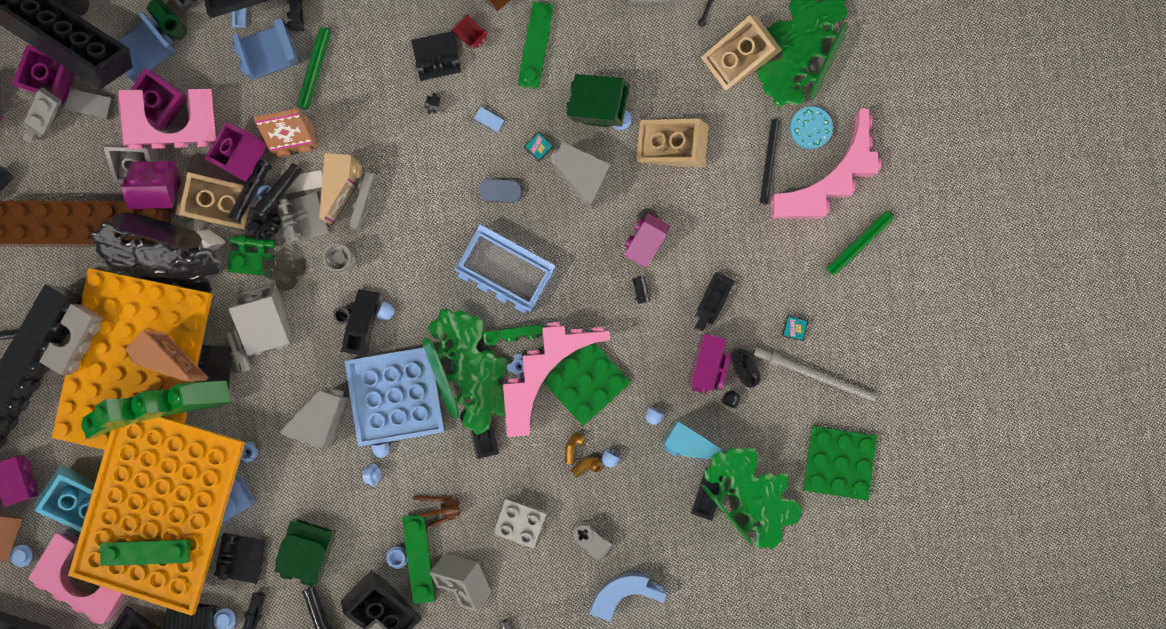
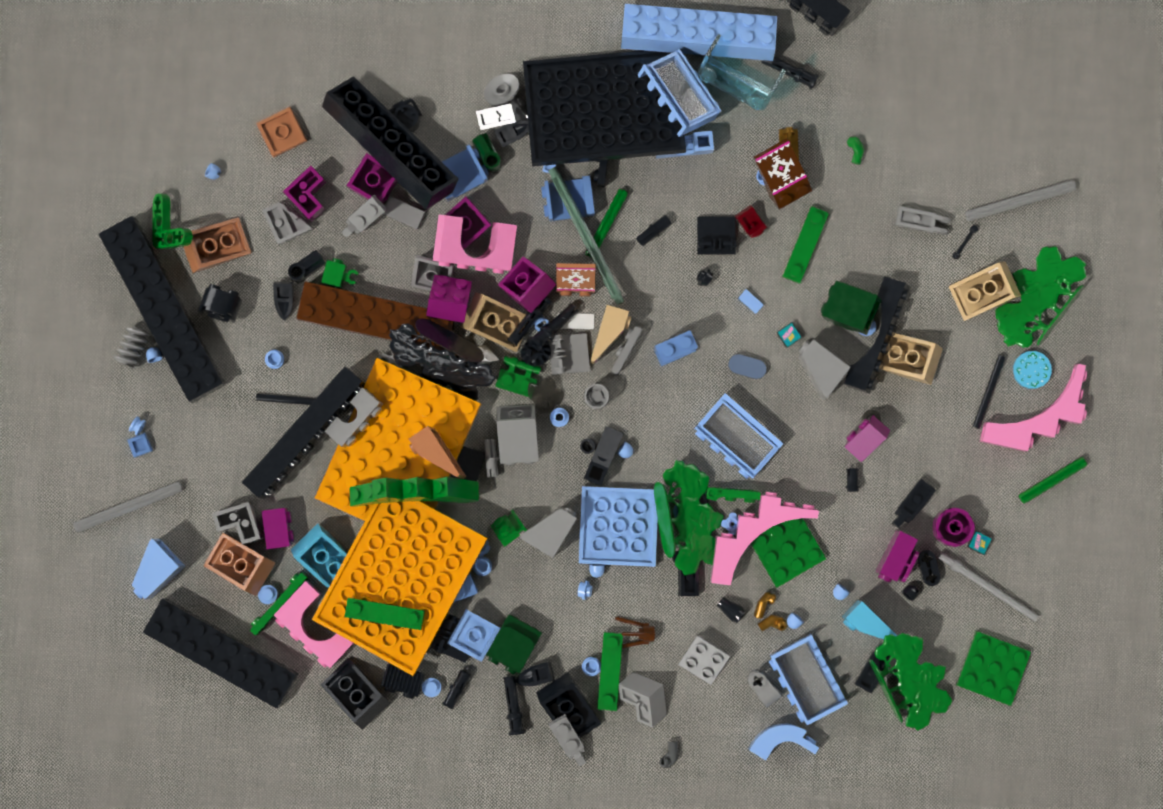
camera: 15 degrees right, 0 degrees up
none -> green plate [250,572,309,636]
none -> green brick [321,258,359,289]
none -> light blue plate [448,609,500,662]
none -> light blue plate [473,557,492,576]
none -> green plate [490,509,527,547]
none -> black plate [516,662,555,687]
none -> sand green piece [549,167,624,305]
none -> light blue plate [550,408,569,427]
none -> black axle [636,215,672,246]
none -> medium blue panel [653,330,698,367]
none -> black cone [717,597,746,624]
none -> clear window [769,634,848,725]
none -> black arch [844,276,910,394]
none -> magenta brick [932,508,975,547]

